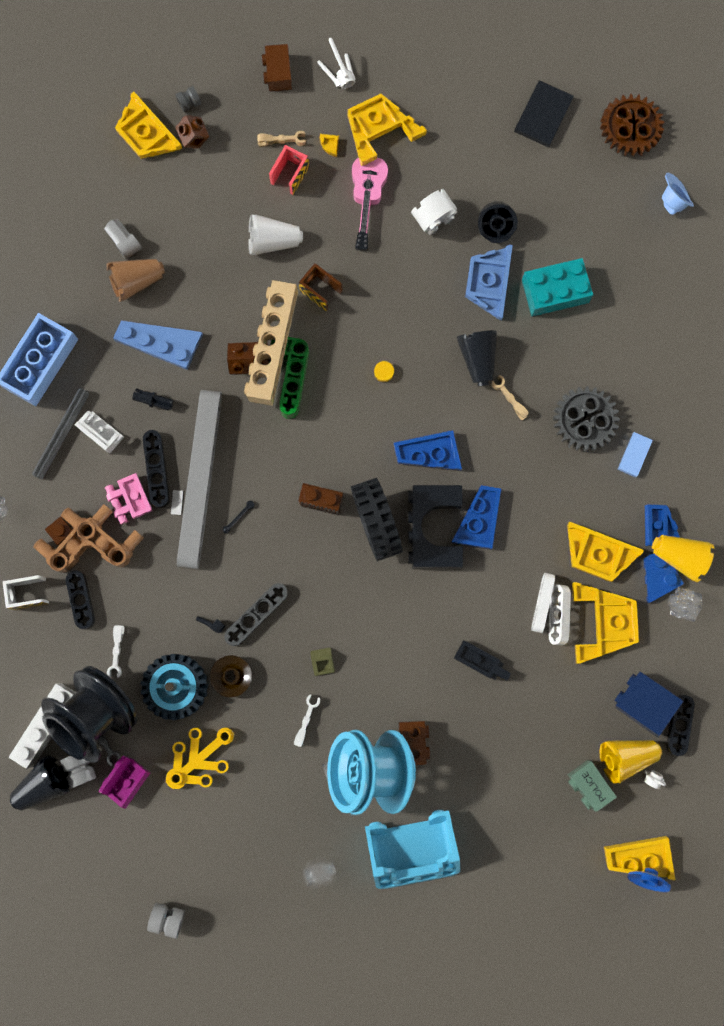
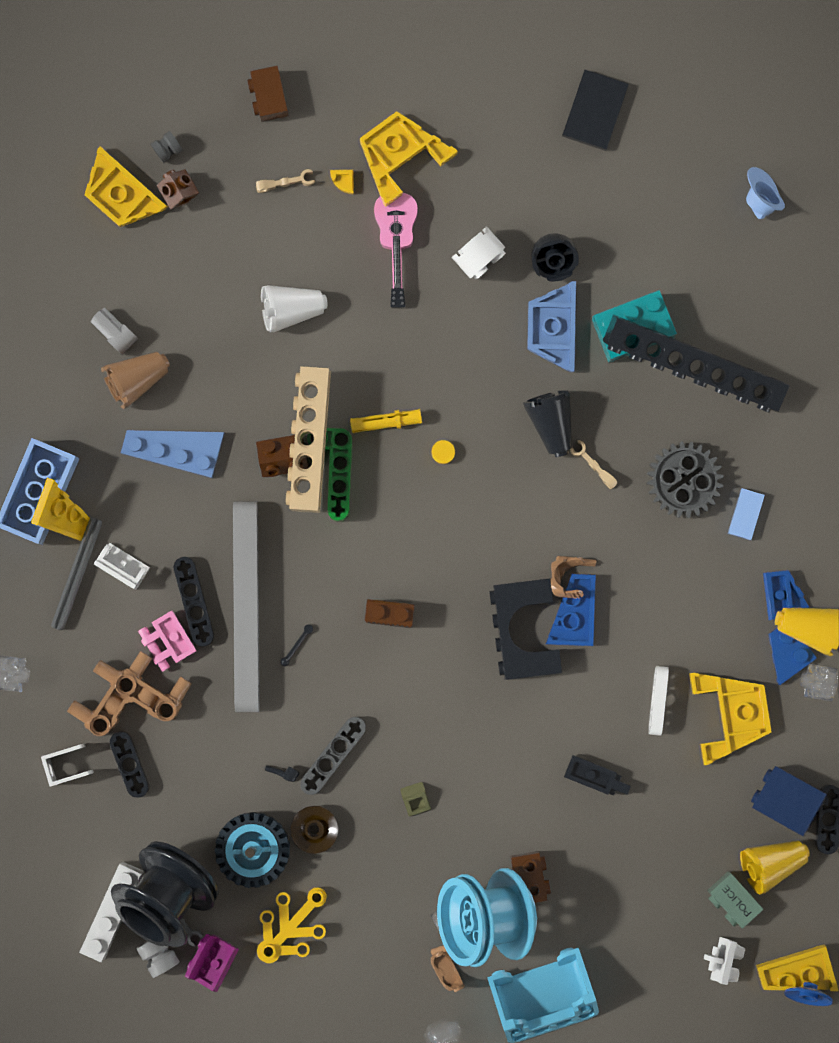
camera: 10 degrees left, 5 degrees up
black cone [10,756,70,811] -> none
reddish brown plate [45,516,72,546] -> none
white piece [107,625,124,678] -> none
black axle [132,388,174,411] -> none
white piece [171,490,183,515] -> none
coral piece [269,145,309,195] -> none
white piece [294,694,320,747] -> none
reddish brown piece [299,263,343,311] -> none
white plant [318,38,356,90] -> none
black tyre [351,477,403,562] -> none
blue wing [393,430,462,471] -> none
white beam [549,585,571,645] -> none
yellow wing [567,521,644,582] -> none
reddish brown gear [600,94,665,157] -> none
white plate [644,770,666,789] -> none
none -> yellow wing [31,478,90,541]
none -> yellow pin [350,409,422,433]
none -> medium nougat helmet [431,945,465,992]
none -> medium nougat helmet [551,556,596,599]
none -> black brick [602,314,789,413]
none -> white hips [704,937,745,985]

